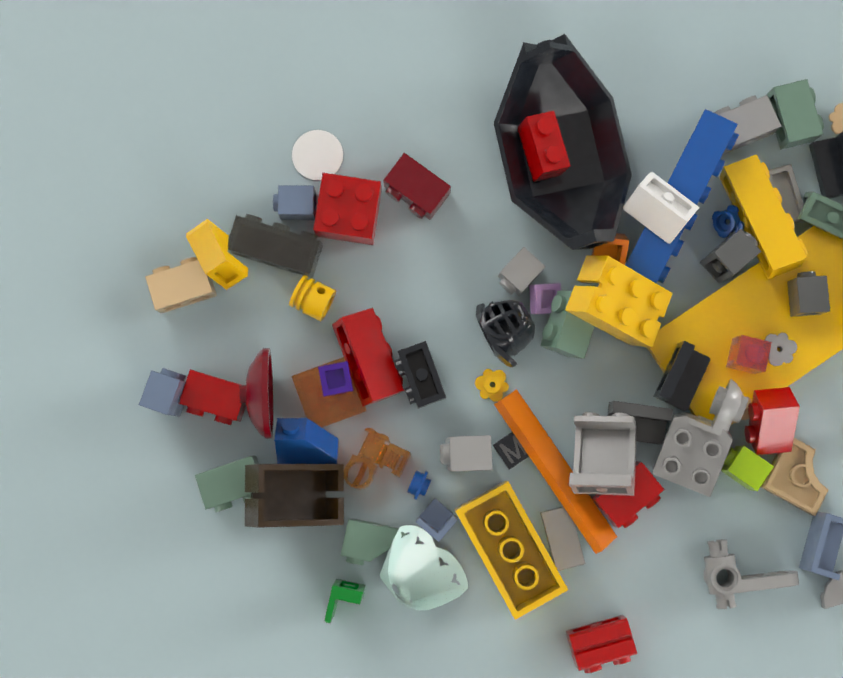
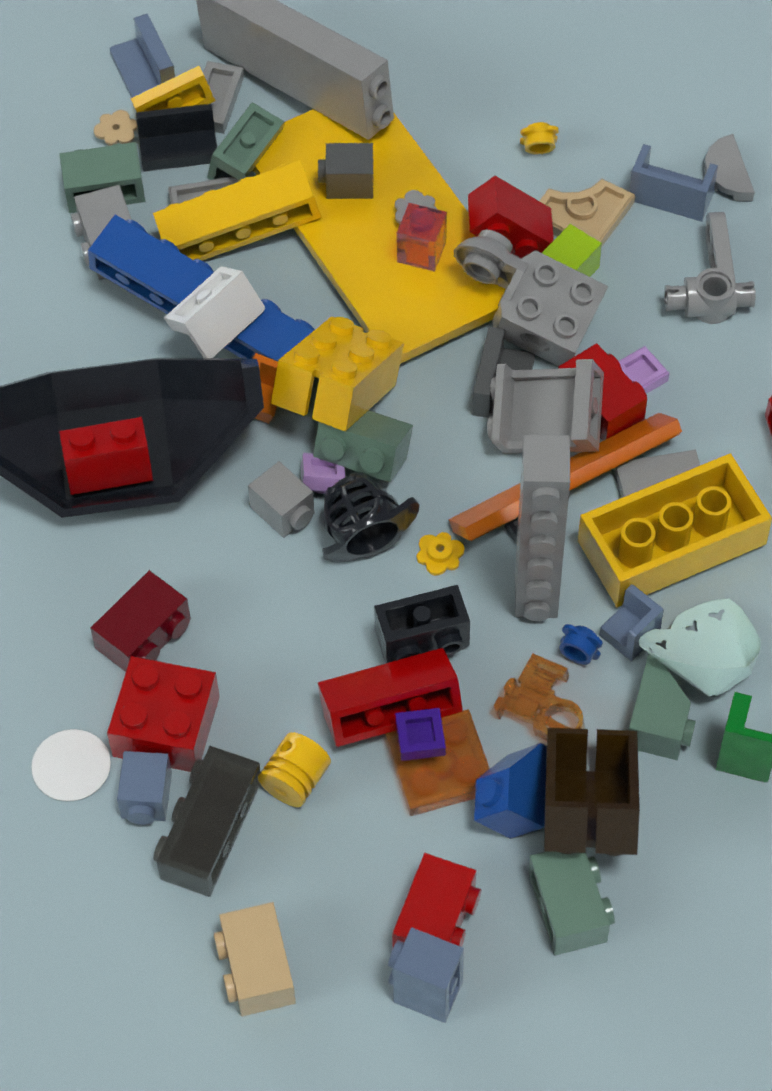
camera: 85 degrees left, 25 degrees down
yellow slope [186,219,248,290] -> none
dark red dish [240,348,274,439] -> none
black panel [653,341,710,411] -> none
dark grey brick [700,229,761,283] -> none
blue plate [712,205,744,238] -> none
none -> lavender tile [619,346,669,394]

